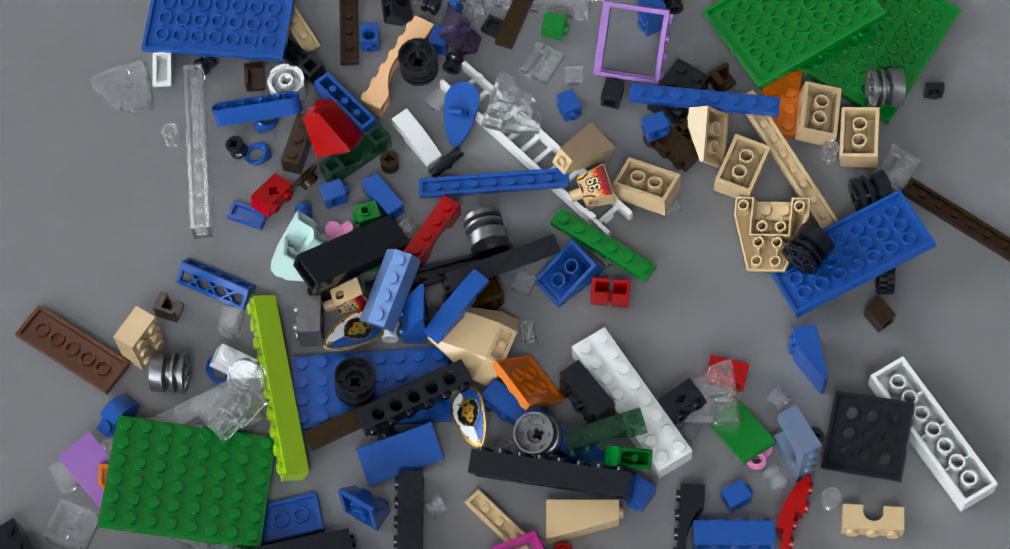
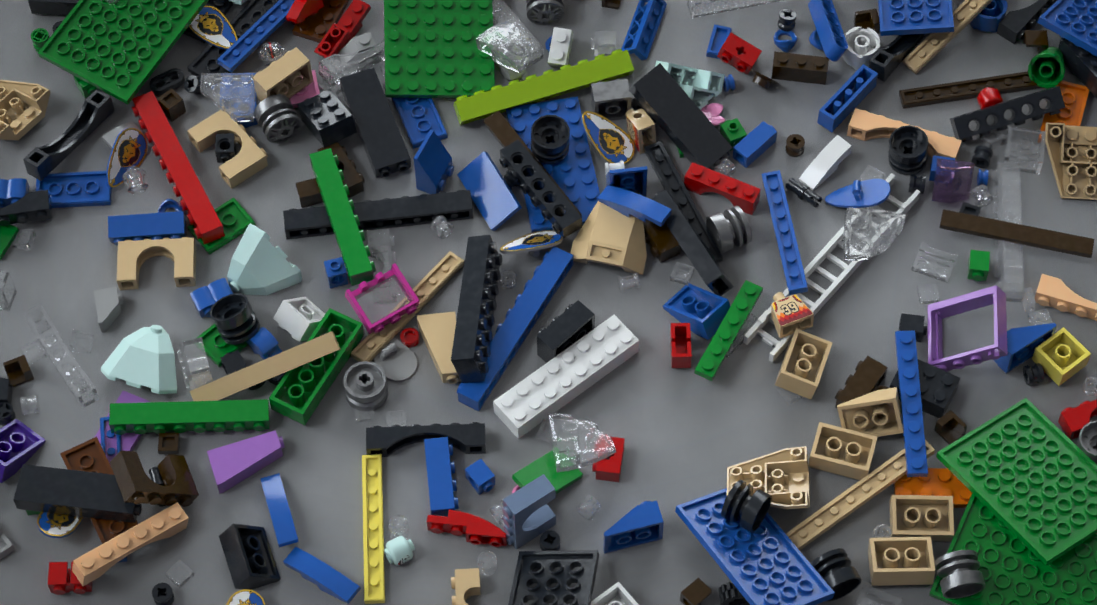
camera: 80 degrees right, 5 degrees down
clear tile [227,358,267,397] -> none
red slope [302,98,363,157] -> none
clear green arch [319,123,392,182] -> none
blue brick [319,178,349,209] -> none
medium blue slope [359,249,421,332] -> none
blue brick [360,23,380,52] -> none
orange plate [491,355,565,411] -> none
flat silver wheel [513,411,563,456] -> none
tan slope [552,122,616,174] -> none
blue brick [556,89,582,122] -> none
clear green arch [563,407,648,457] -> none
green brick [604,446,653,470] -> none
blue brick [641,111,671,142] -> none
black brick [657,377,707,425] -> none

